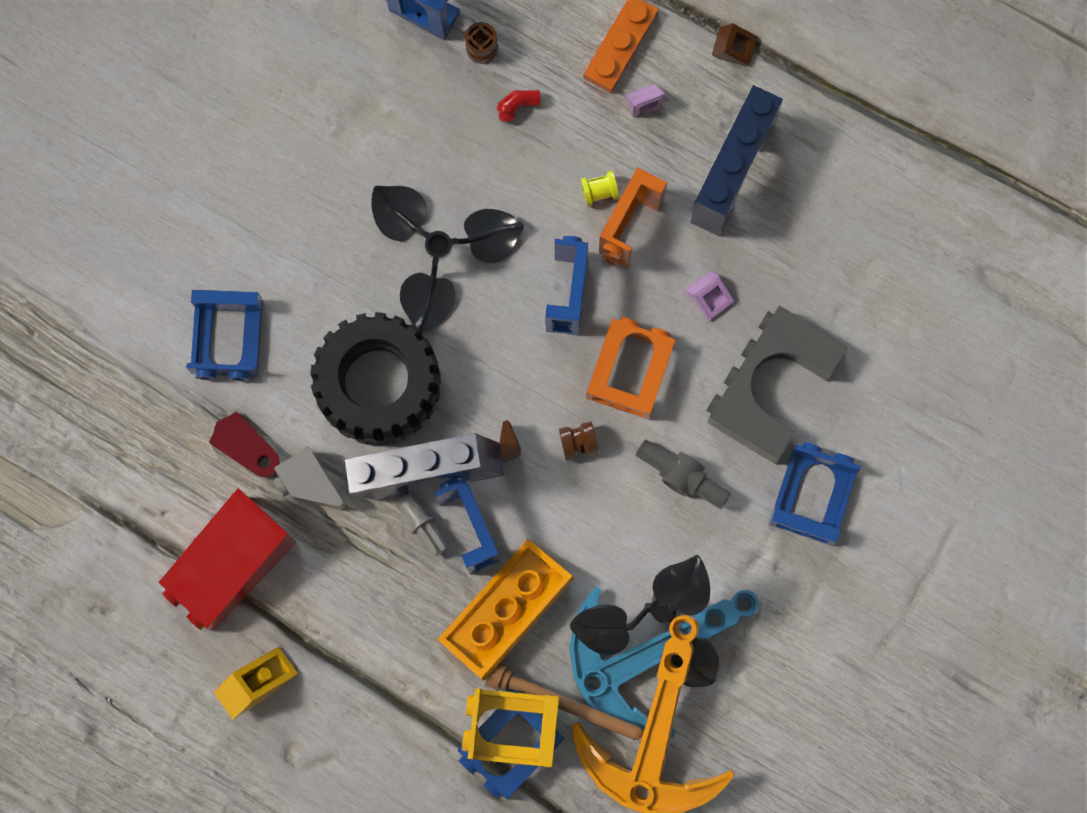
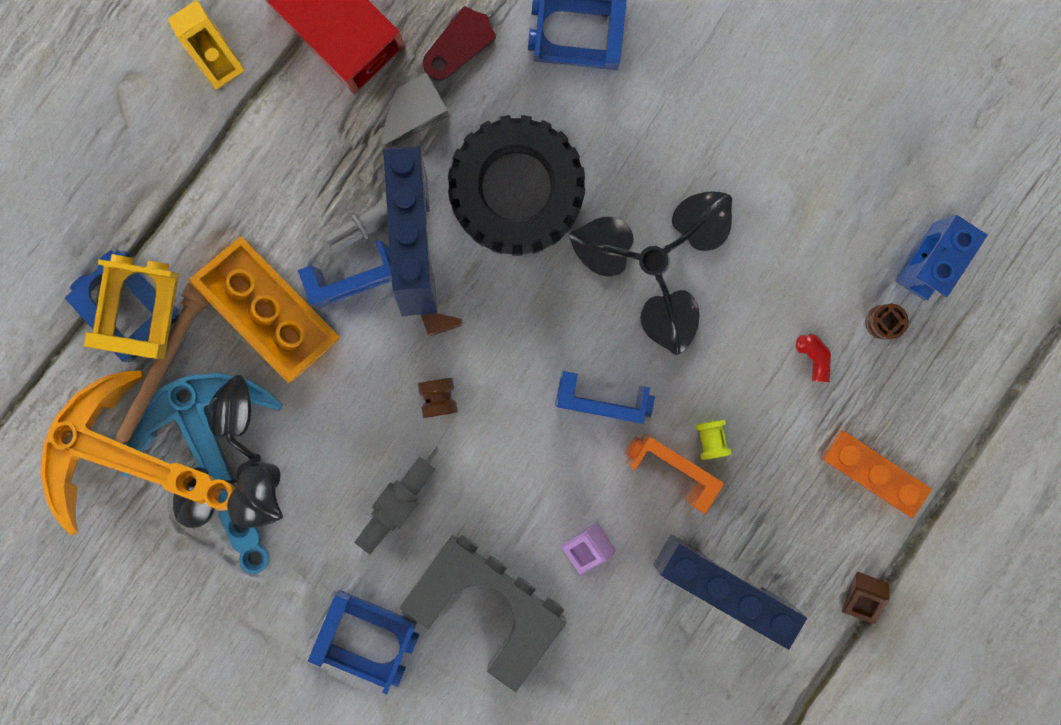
camera: 90 degrees right, 10 degrees up
orange panel [586,317,676,420] -> none
lavender slope [625,84,664,117] -> none

